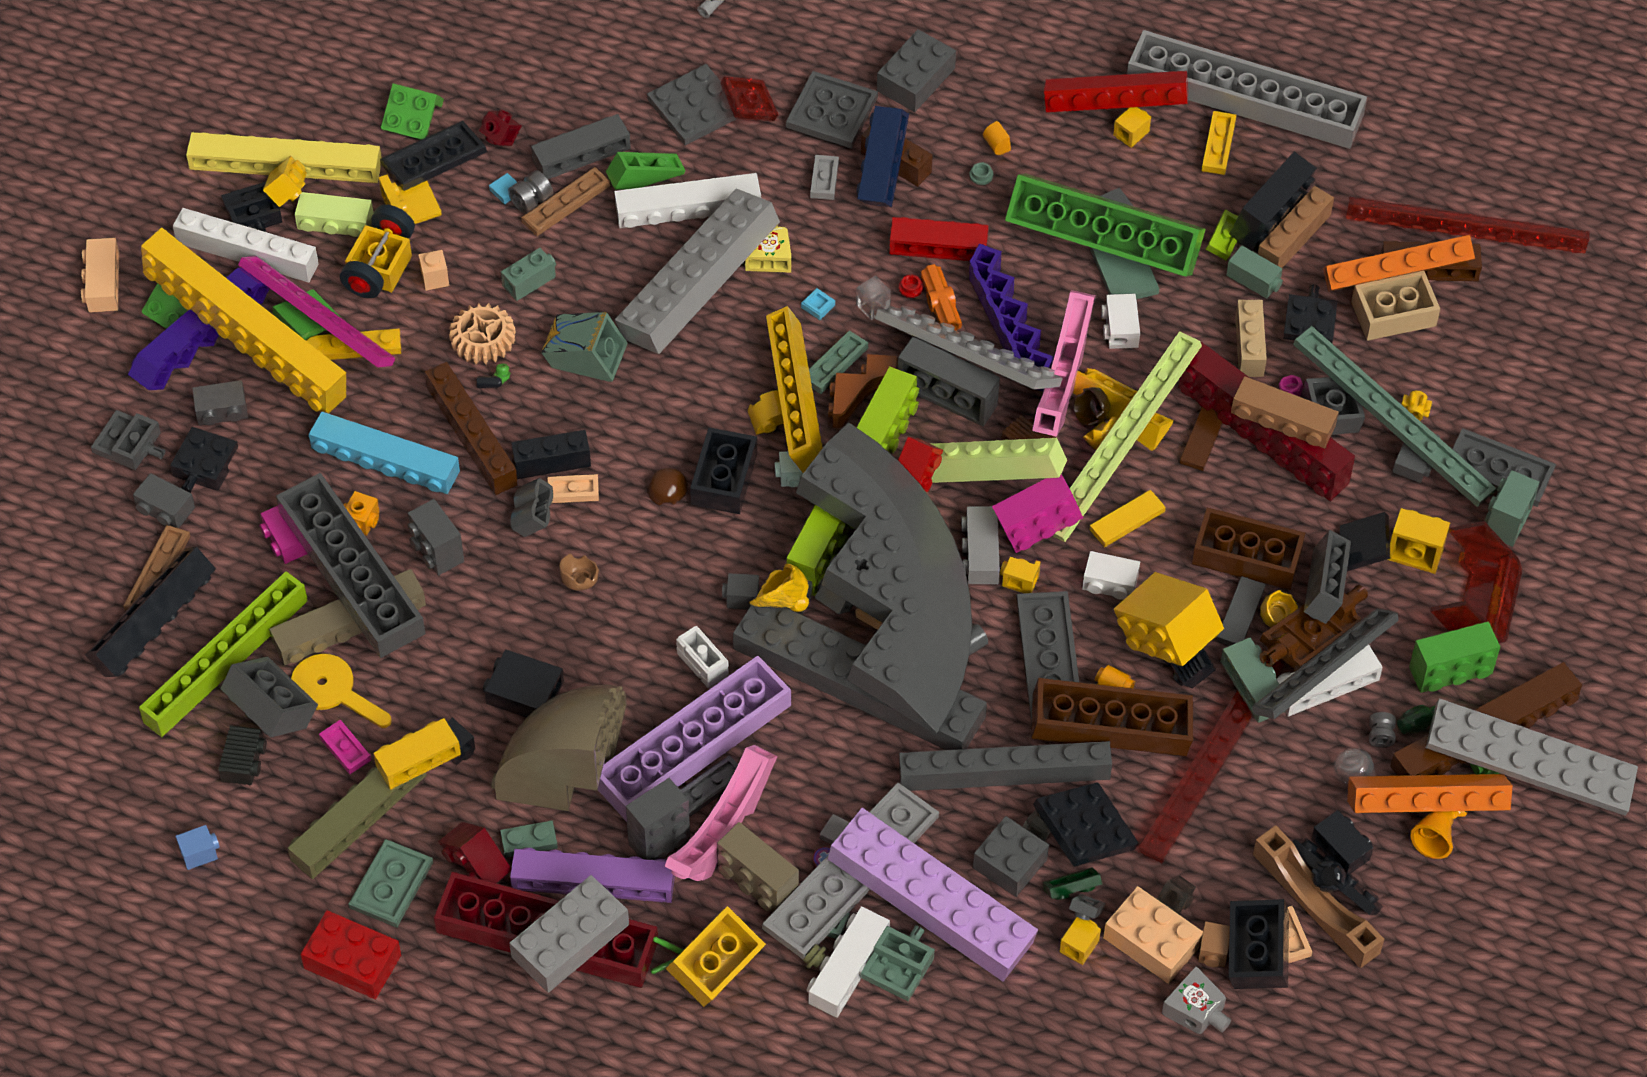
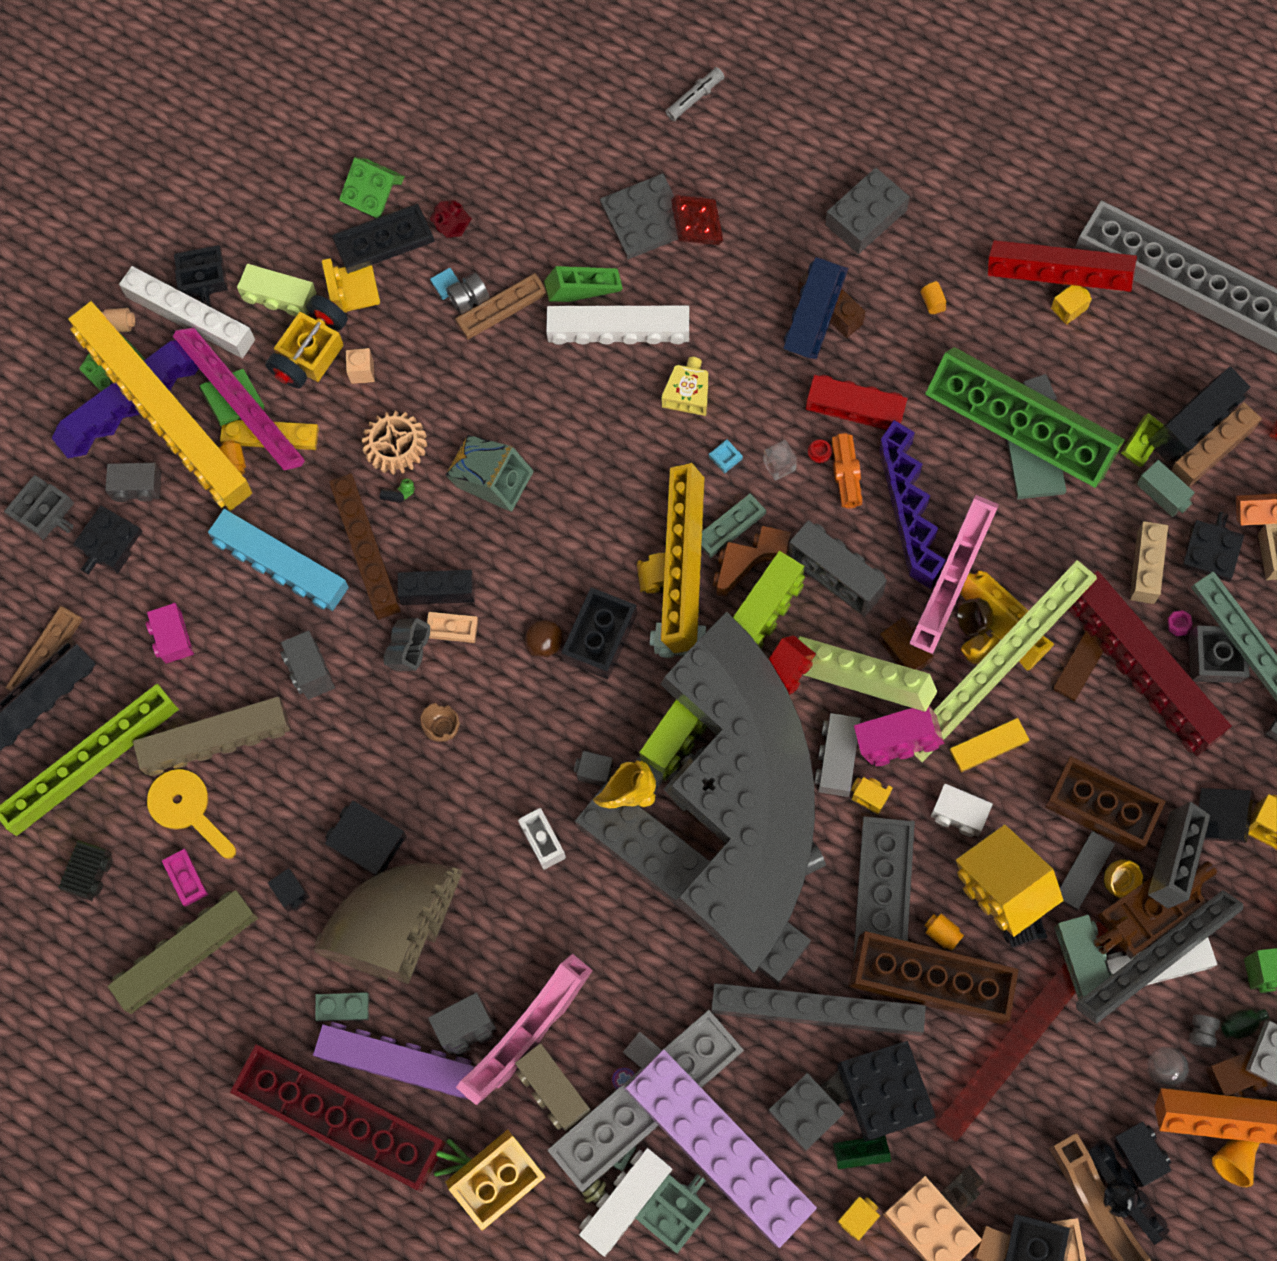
camera: 15 degrees right, 15 degrees up
light nougat brick [81,238,119,312] -> none
dark grey brick [133,473,195,528] -> none
medium blue brick [176,825,220,870] -> none
light yellow brick [186,132,382,183] -> none
dark grey brick [220,657,318,738] -> none
yellow brick [263,156,307,207] -> none
dark grey brick [276,473,426,658] -> none
red brick [301,910,401,1000] -> none
light orange brick [344,491,379,536] -> none
sand green tile [348,839,433,928] -> none
yellow brick [373,718,461,790] -> none
dark red brick [438,822,512,883] -> none
sand green brick [501,248,556,301] -> none
light grey brick [510,875,629,993] -> none
dark grey brick [531,114,631,179] -> none
lavender brick [598,656,791,822] -> none
light grey brick [615,188,780,354] -> none
dark grey tile [680,755,738,817] -> none
dark grey plate [786,71,878,149] -> none
light grey plate [810,155,839,200] -> none
light grey plate [875,306,1062,389] -> none
sand green plate [970,162,993,185] -> none
dark grey plate [1069,894,1106,920] -> none
white brick [1101,294,1140,349] -> none
yellow plate [1202,111,1237,175] -> none
medium nougat brick [1231,376,1339,448] -> none

